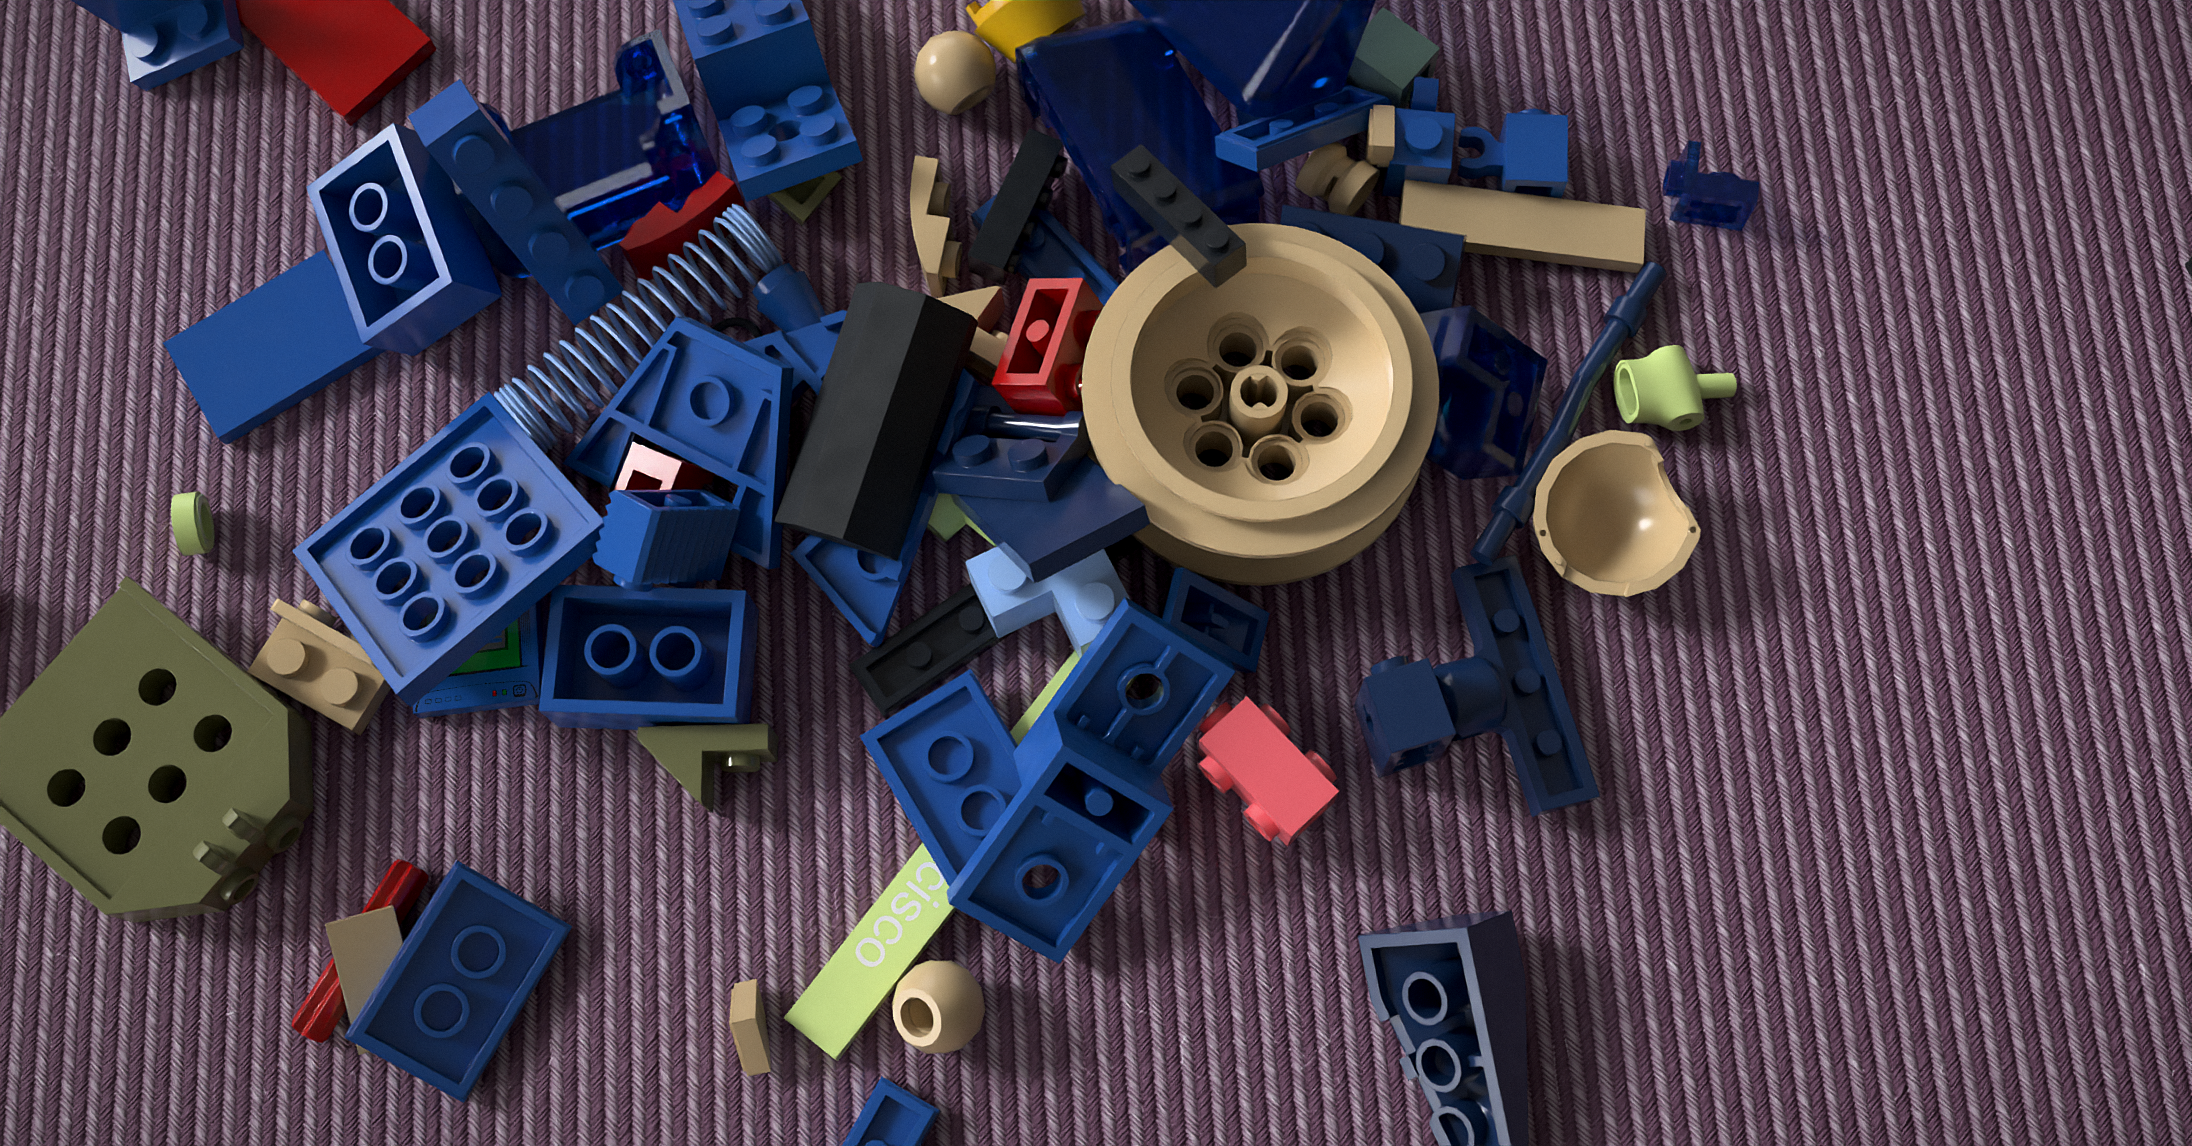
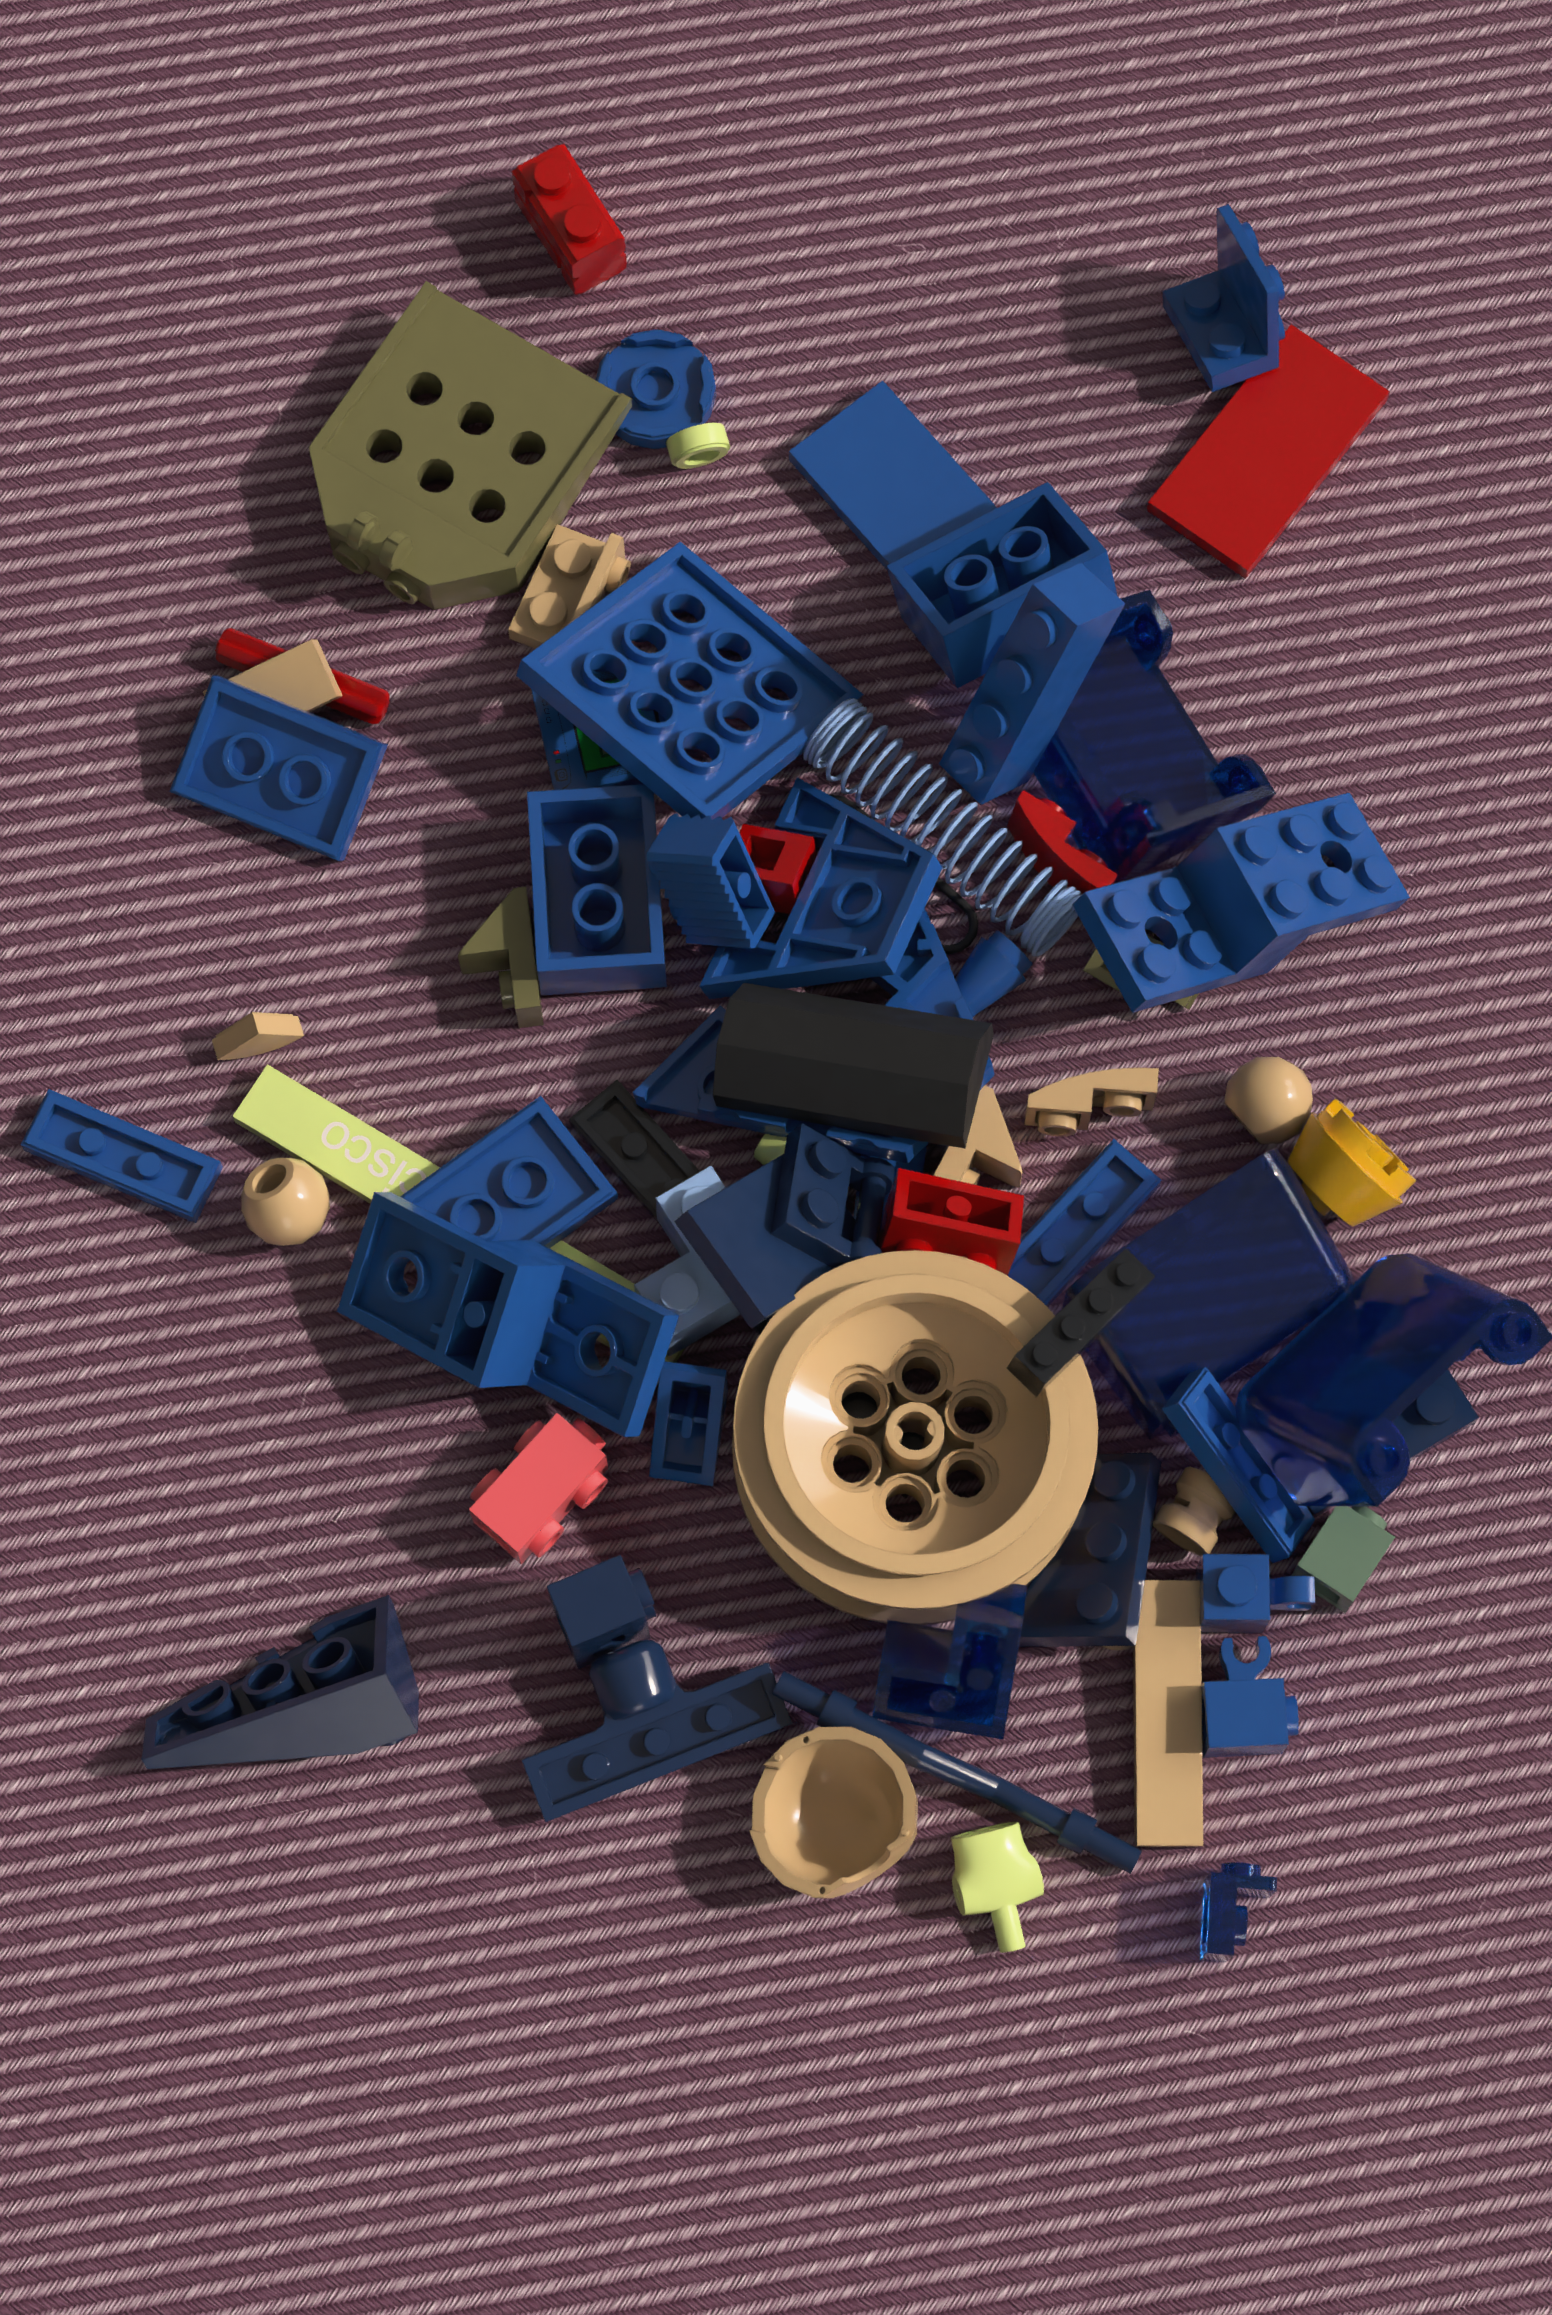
camera: 80 degrees right, 0 degrees up
black piece [968,128,1068,285] -> none
tan tile [1365,105,1395,167] -> none
none -> blue tile [596,329,716,449]

